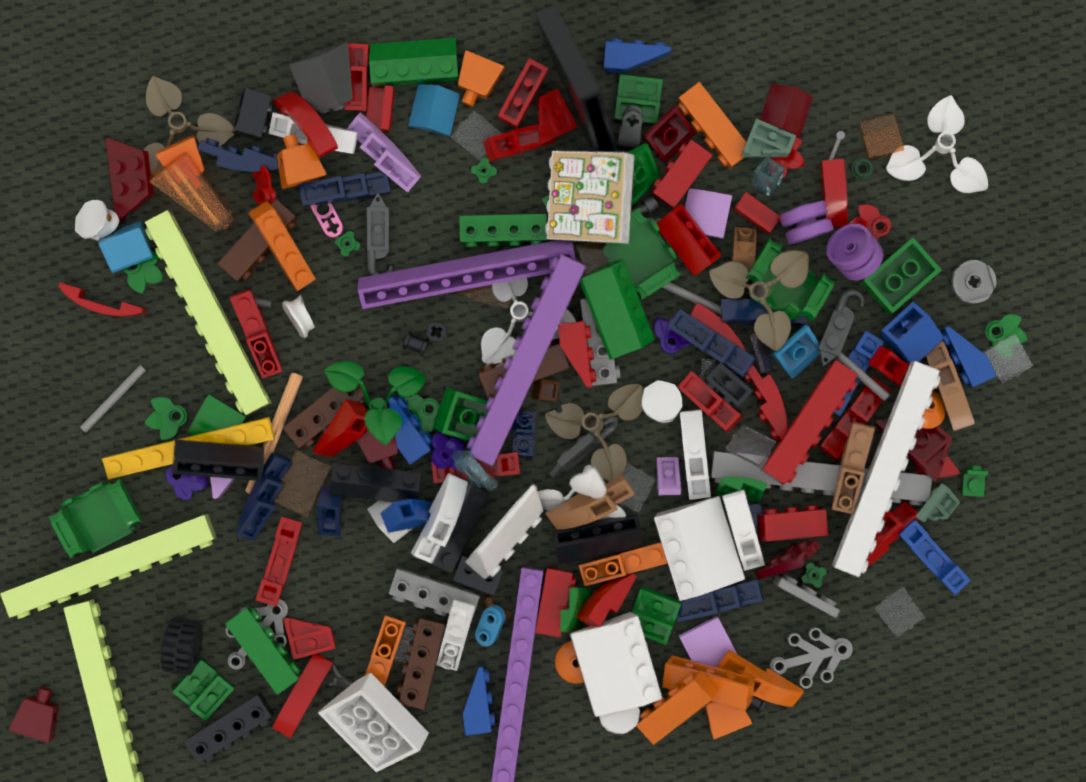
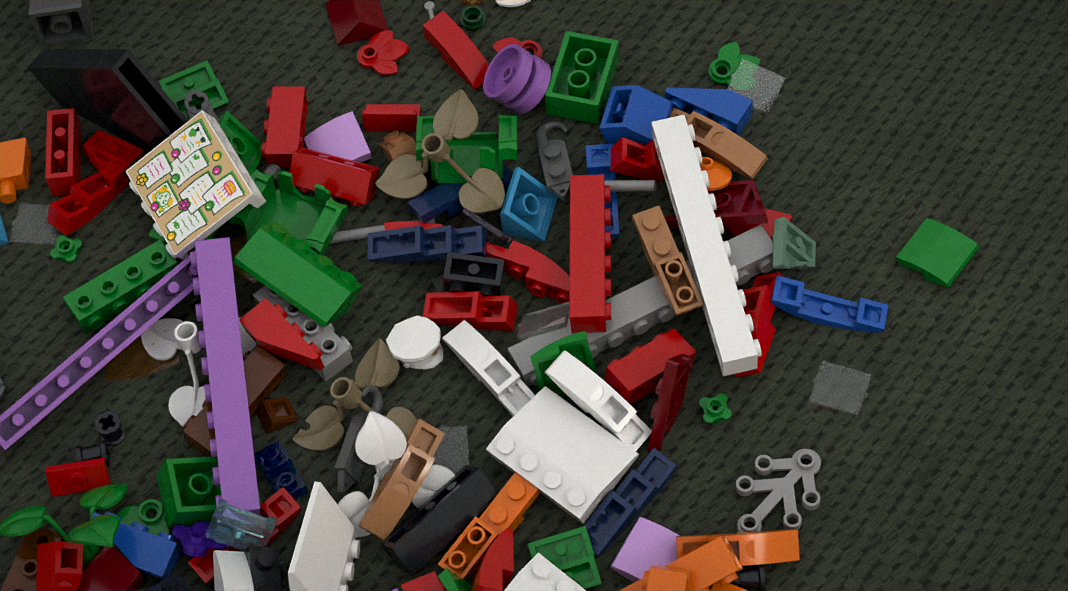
camera: 25 degrees left, 30 degrees down
blue slope [603,39,671,73] -> none
dark red slope [642,105,696,163] -> none
dark purple plate [654,315,692,354] -> none
lavender slope [657,457,681,495] -> none
orange brick [677,82,746,169] -> none
sand green wing [741,119,796,157] -> none
clear light blue brick [752,157,784,196] -> none
light grey plate [772,573,840,618] -> none
medium lavender wheel [779,201,834,245] -> none
red slope [818,376,890,461] -> none
light grey plate [951,260,996,304] -> none
green bracket [961,465,989,497] -> none
none -> red plate [45,458,111,497]
none -> green slope [896,218,979,288]

